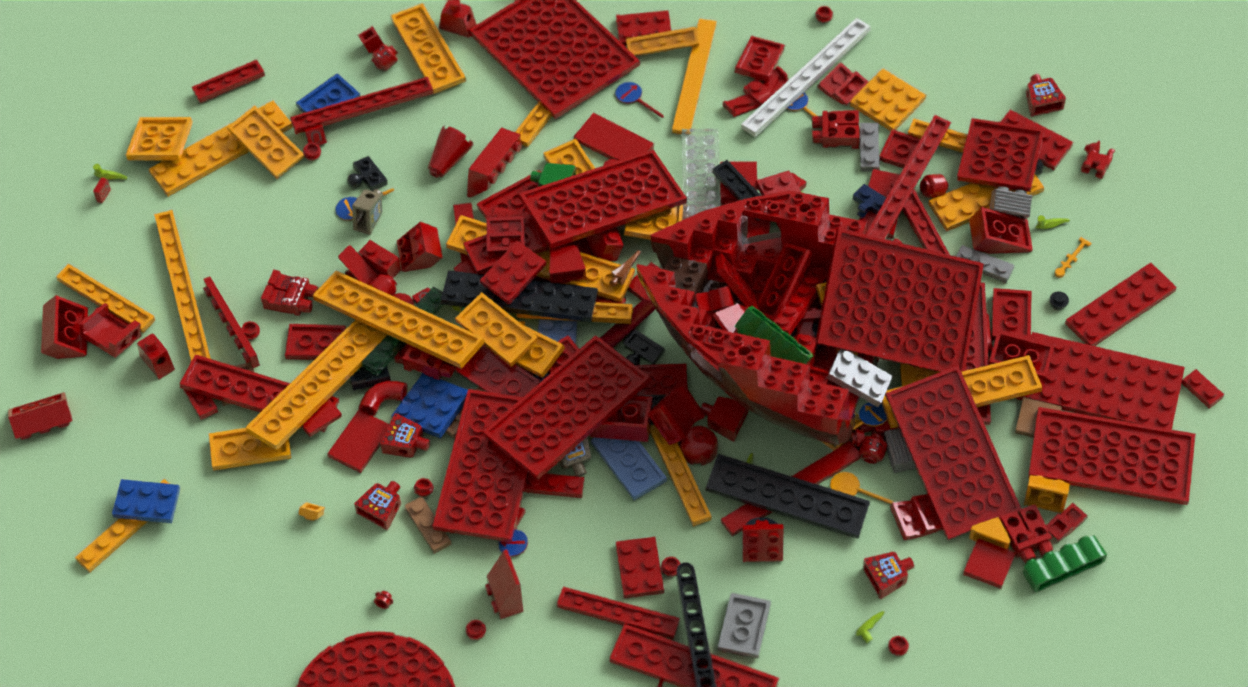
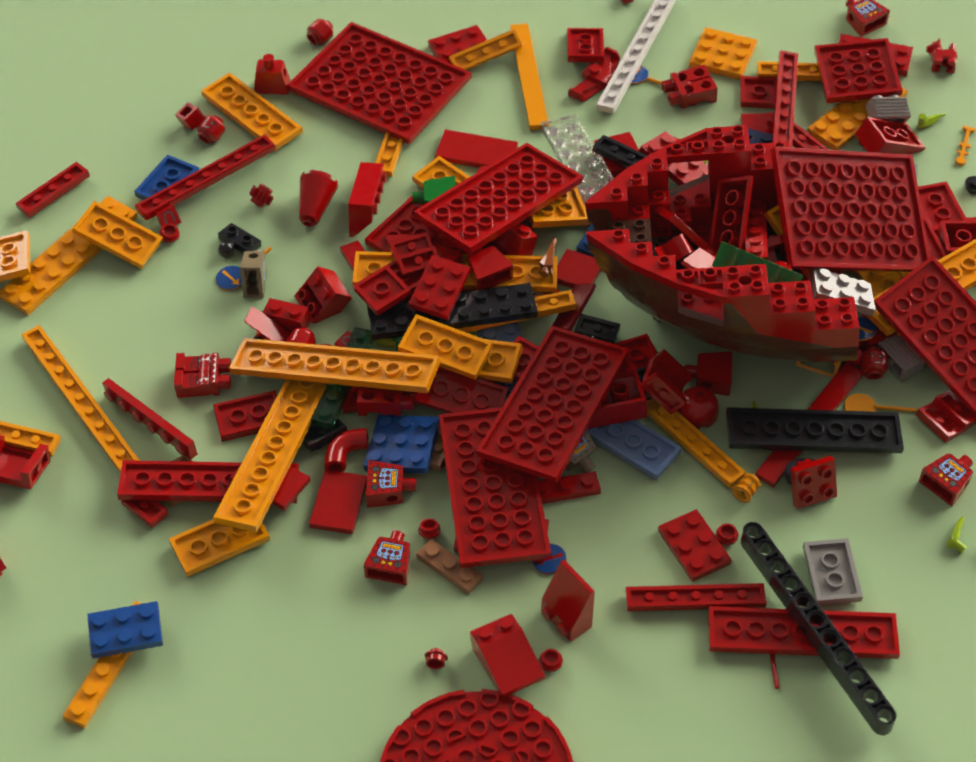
camera: 20 degrees left, 5 degrees down
red torso [137,333,175,380] -> none
red plate [241,321,260,340] -> none
light orange plate [298,502,325,521] -> none
blue piece [615,82,664,118] -> none
red slope [817,62,869,106] -> none
light grey plate [860,123,879,171] -> none
red head [920,174,949,198] -> none
none -> red gear [249,183,274,208]
none -> red plate [353,265,411,316]
none -> red slope [470,613,546,697]
none -> light orange bush [732,473,761,503]

